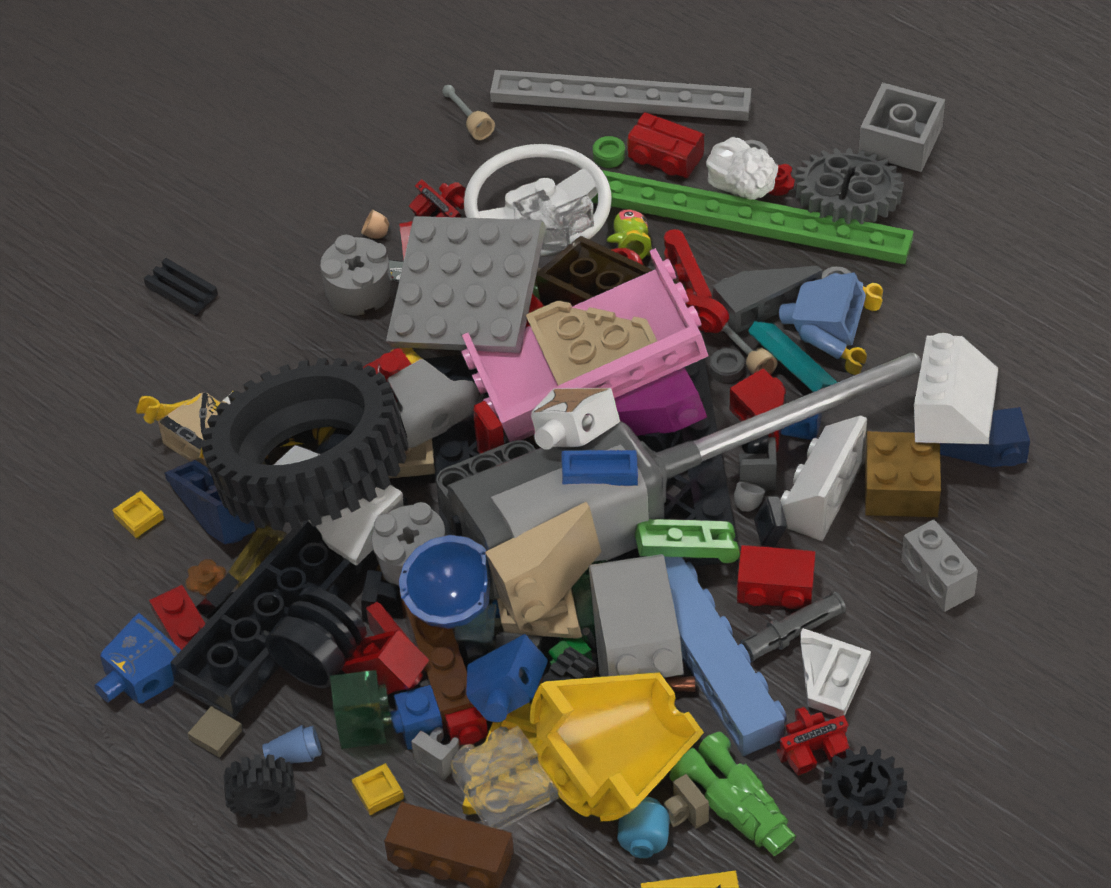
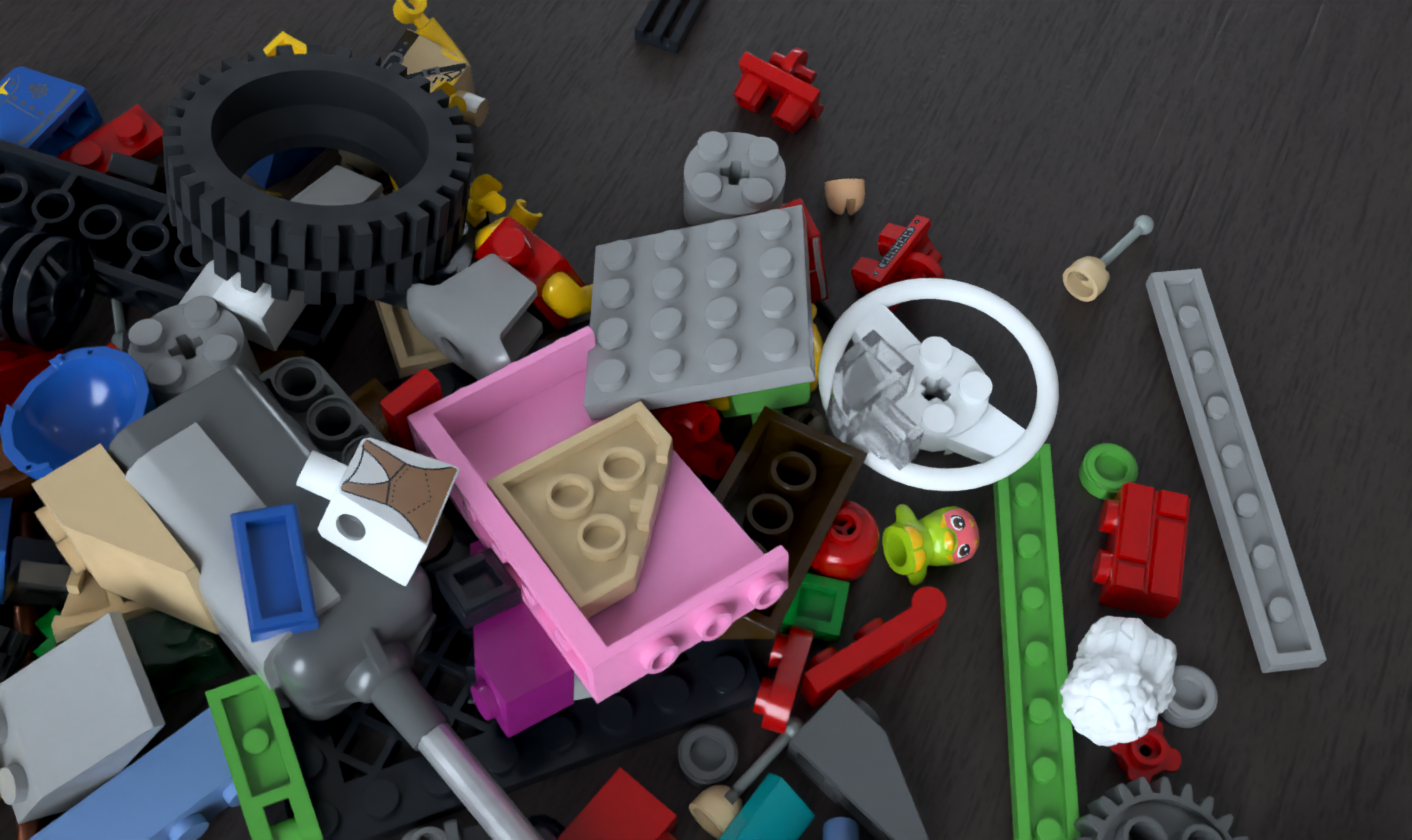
camera: 70 degrees right, 10 degrees up
none -> black tile [435,547,521,629]
none -> red hips [733,47,824,134]

